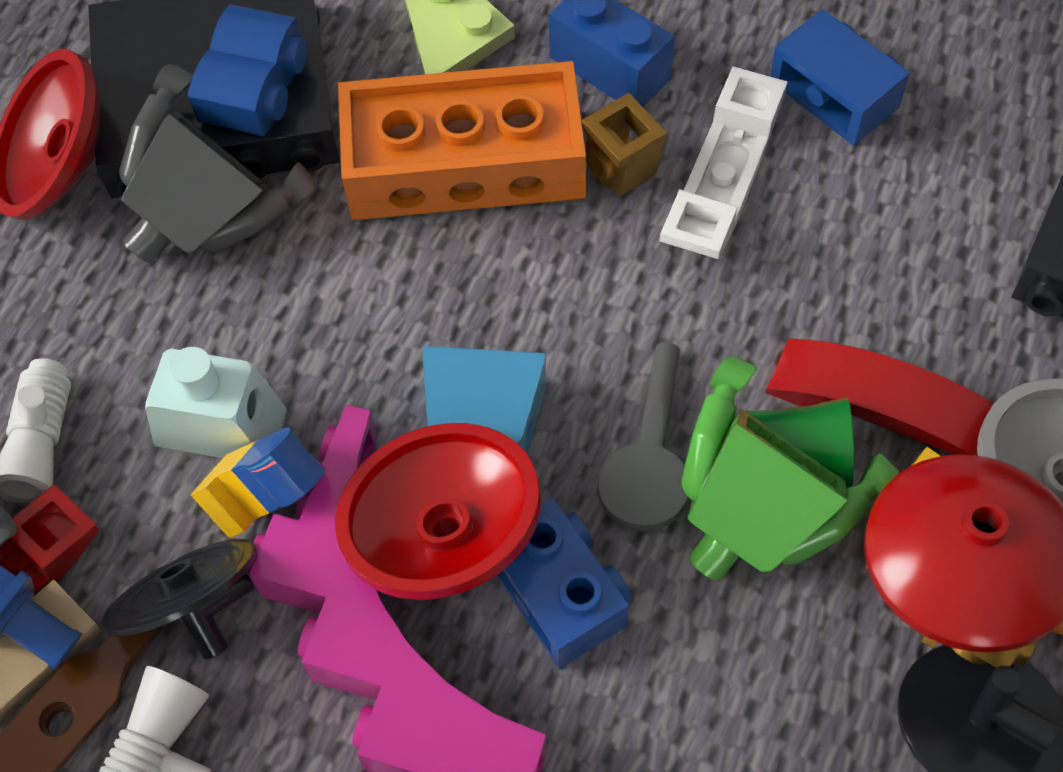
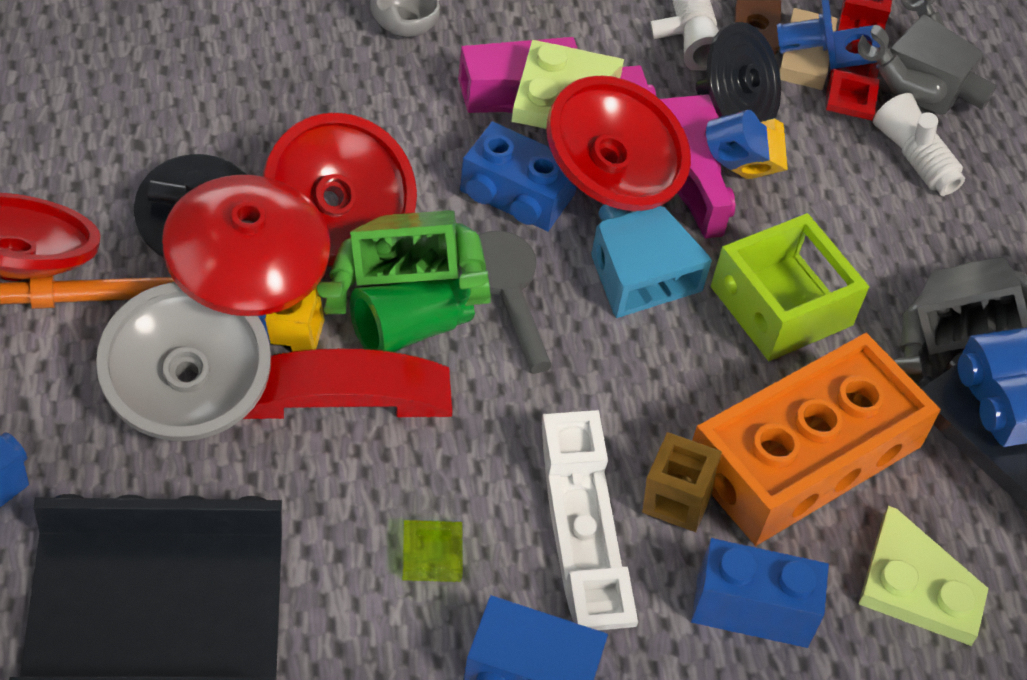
camera: 140 degrees right, 10 degrees down
light aqua torso [145,347,287,458] -> none
none -> red dish [262,113,417,267]
none -> clear neon green tile [402,520,463,582]
none -> yellowish green wing [511,40,624,129]
none -> lime piece [710,213,870,362]

